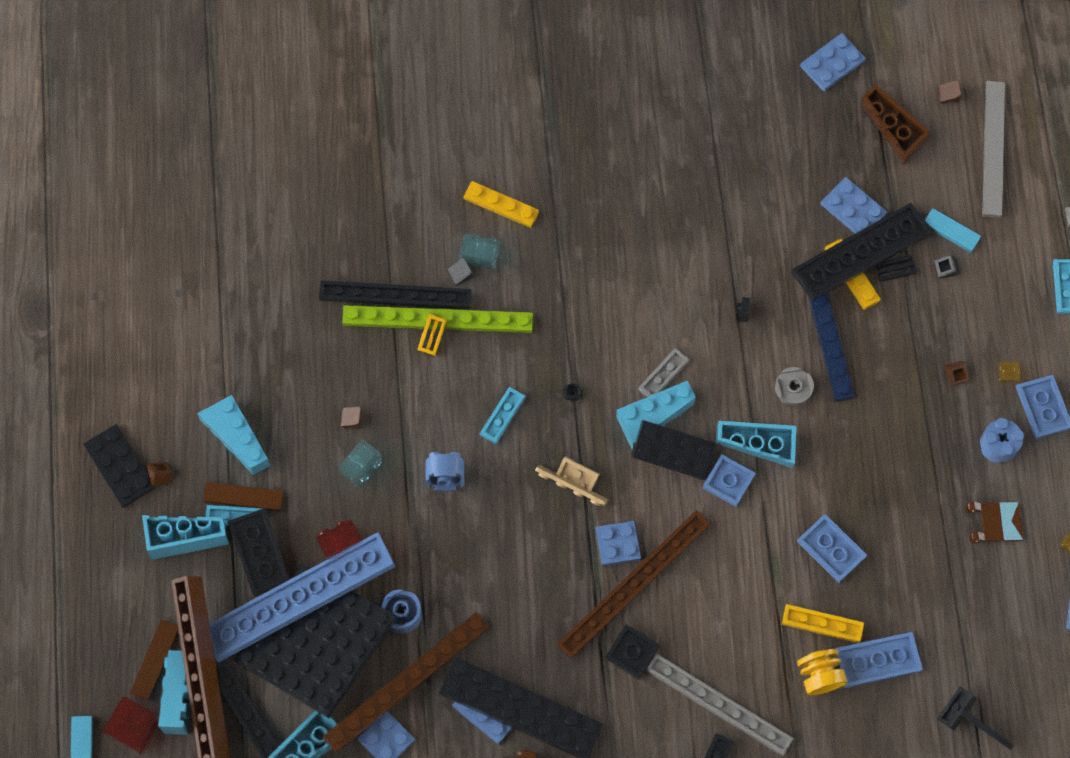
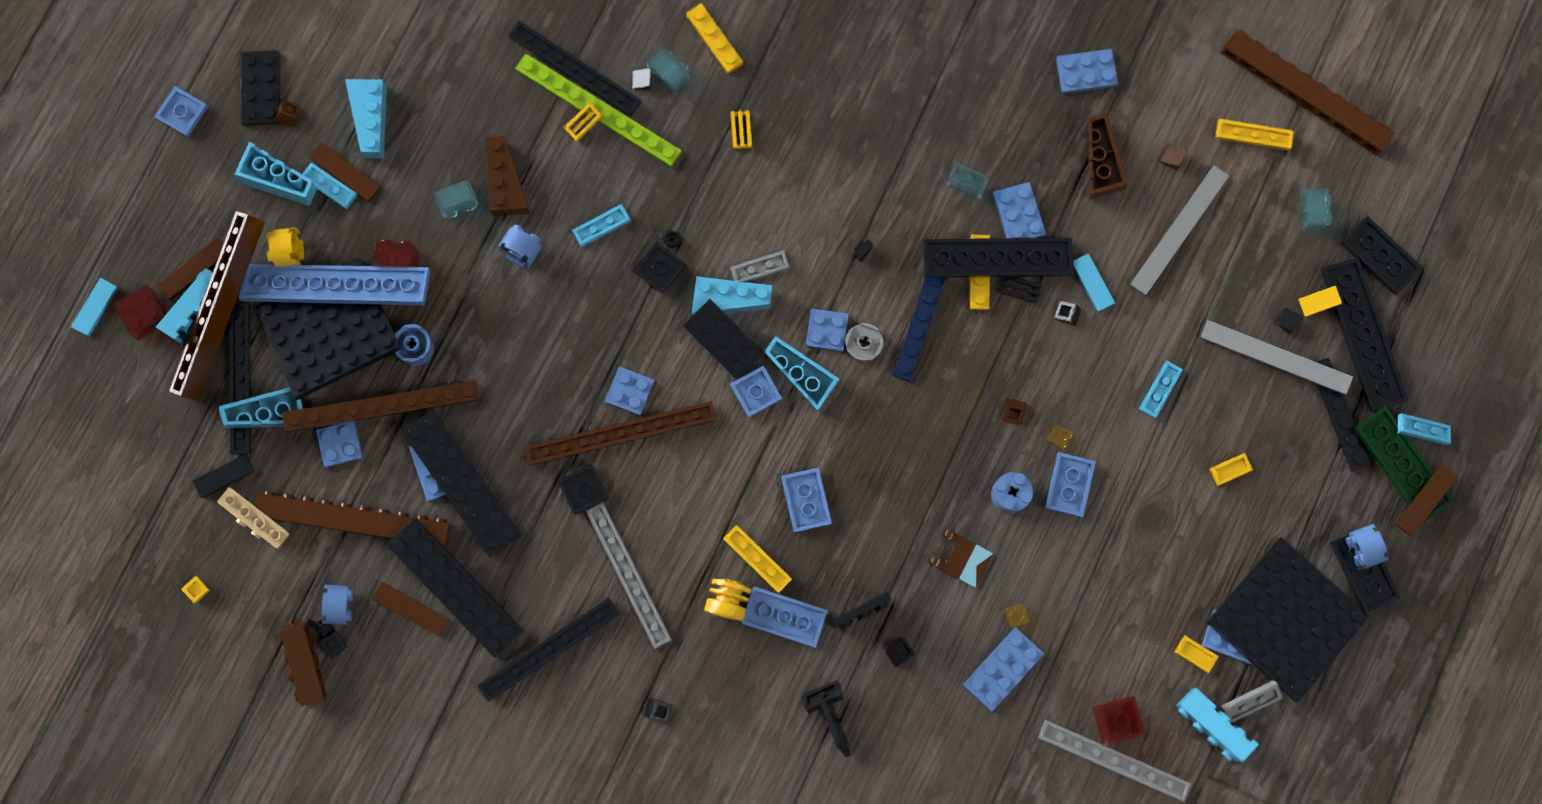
camera: 30 degrees right, 10 degrees up
black plate [227,508,290,596] -> none
slope [341,406,362,429] -> none
tan bracket [535,456,609,506] -> none
none -> medium blue plate [155,86,208,137]
none -> yellow brick [266,227,304,267]
none -> reddish brown wedge [486,136,530,216]
none -> black plate [633,241,686,294]
none -> yellow tile [731,110,752,149]
none -> medium blue plate [806,309,848,352]
none -> black plate [832,592,891,630]
none -> black slope [885,638,915,667]
none -> clear light blue brick [946,162,990,200]
none -> yellow plate [1215,119,1294,151]

